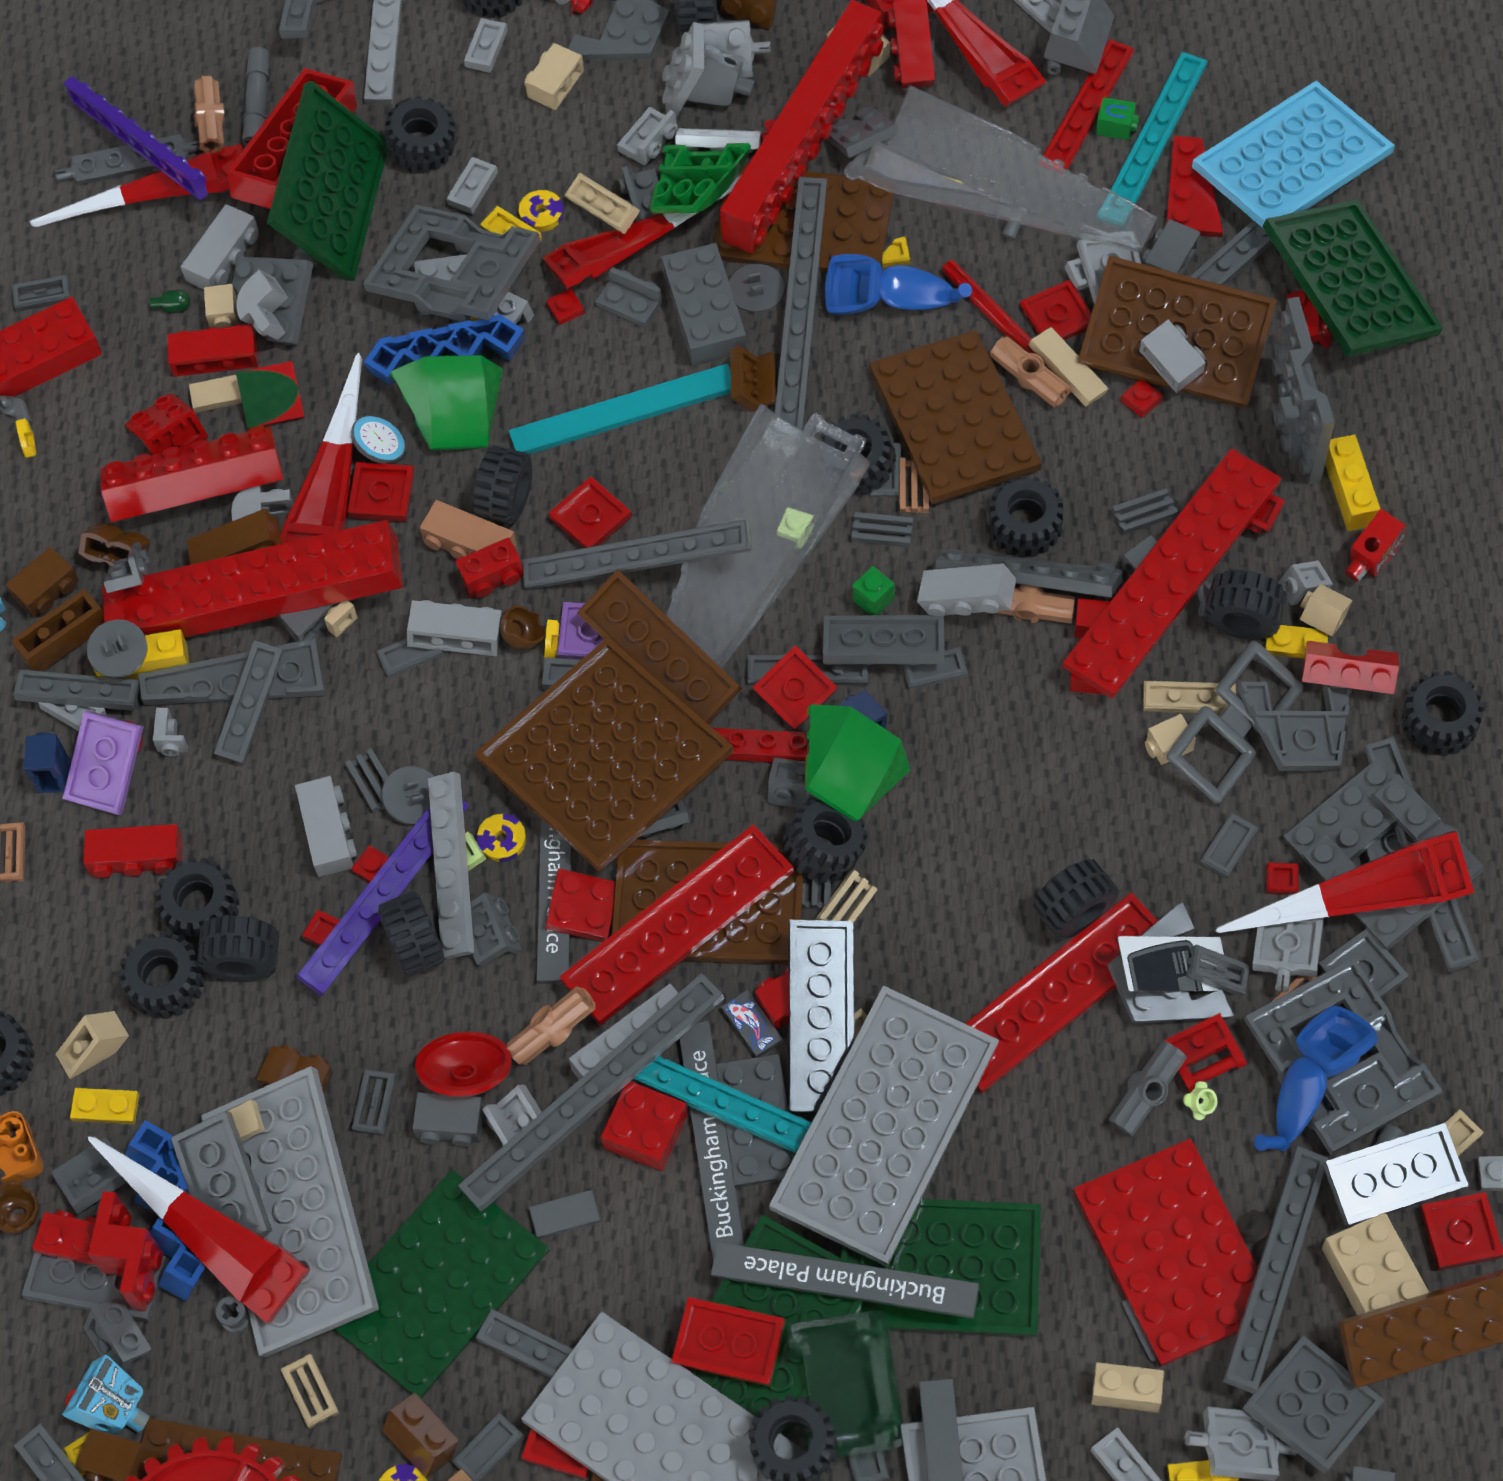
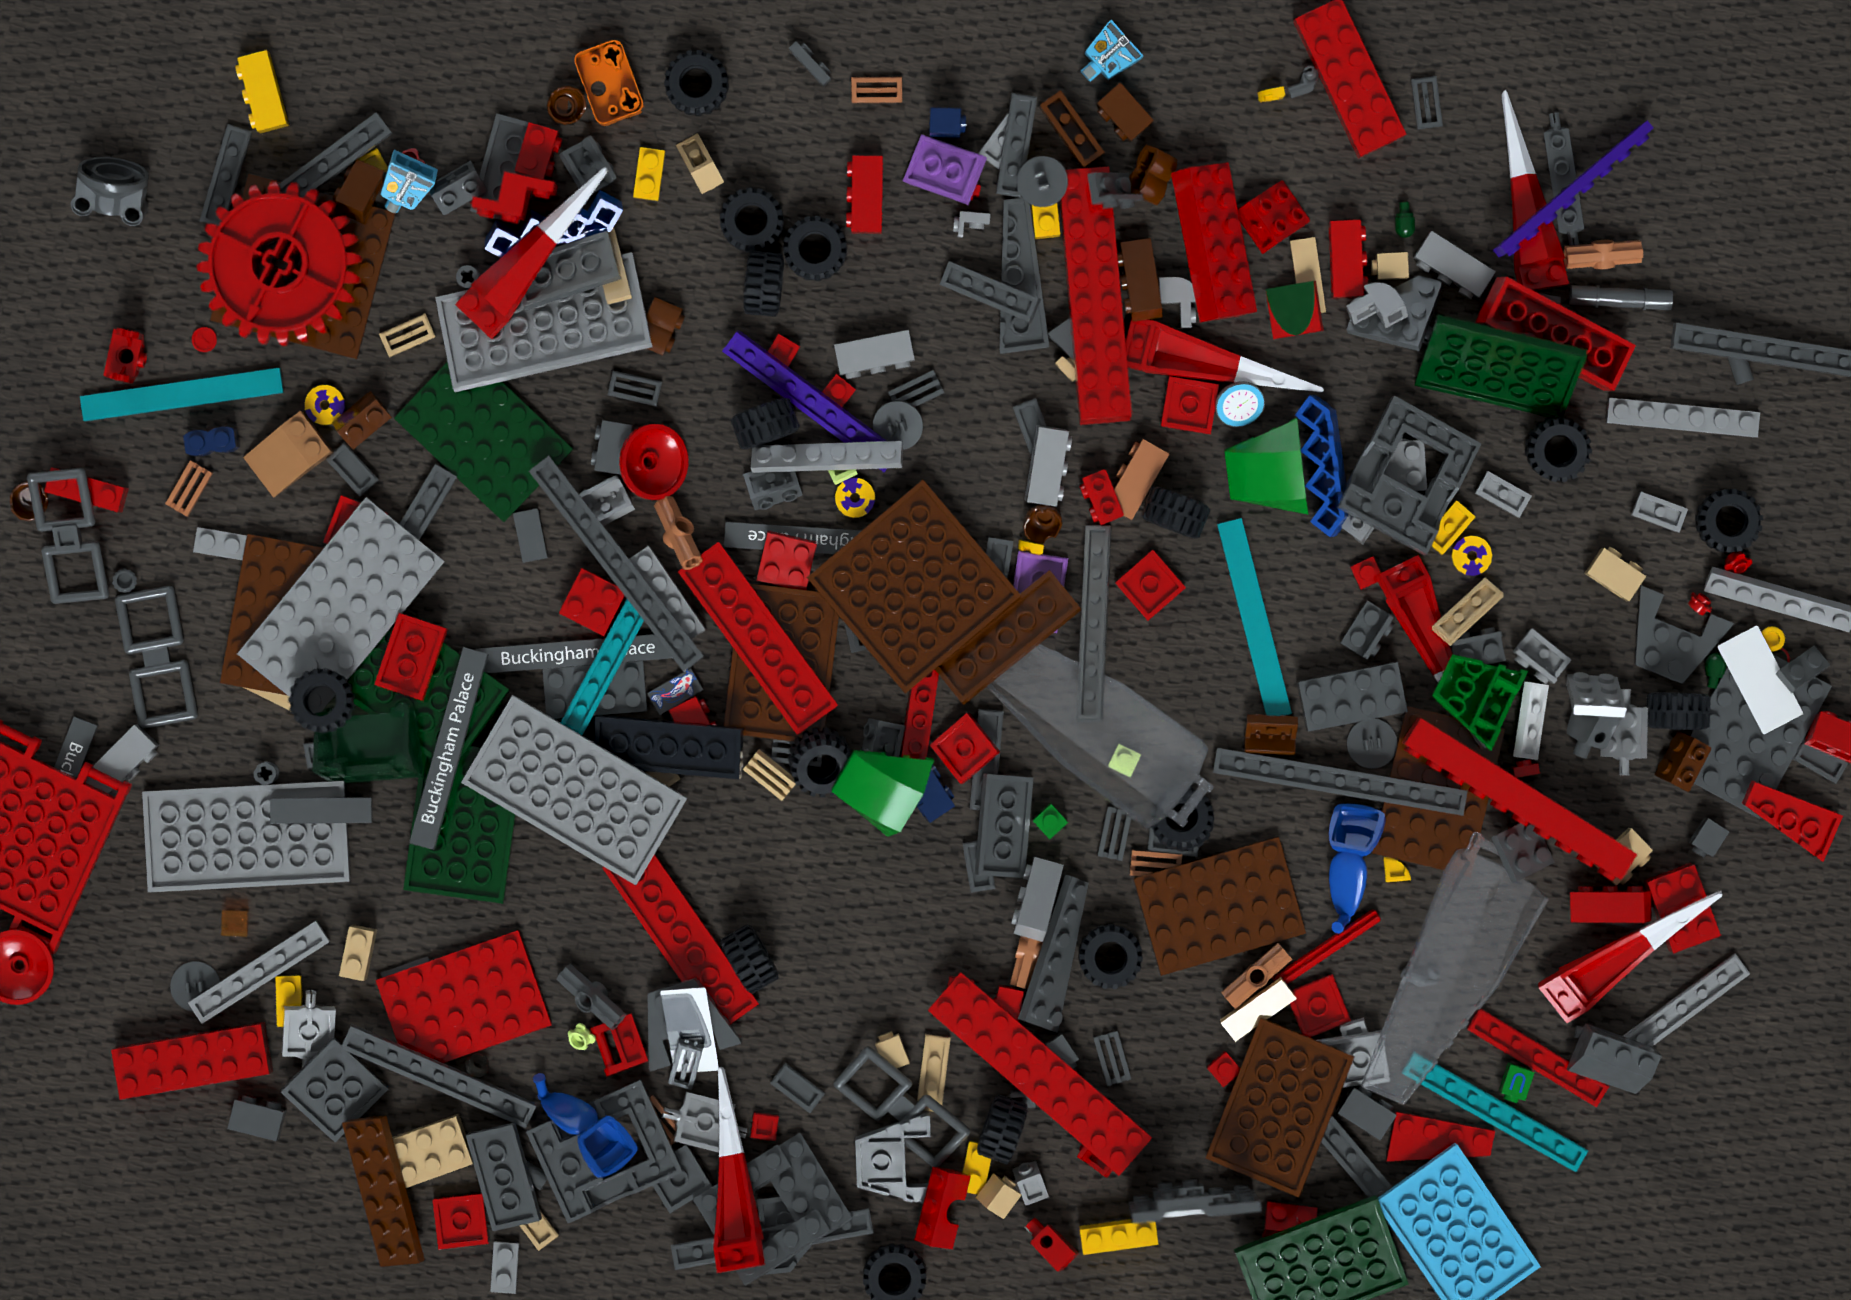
camera: 90 degrees right, 25 degrees up
light grey brick [1139,320,1206,393] -> none

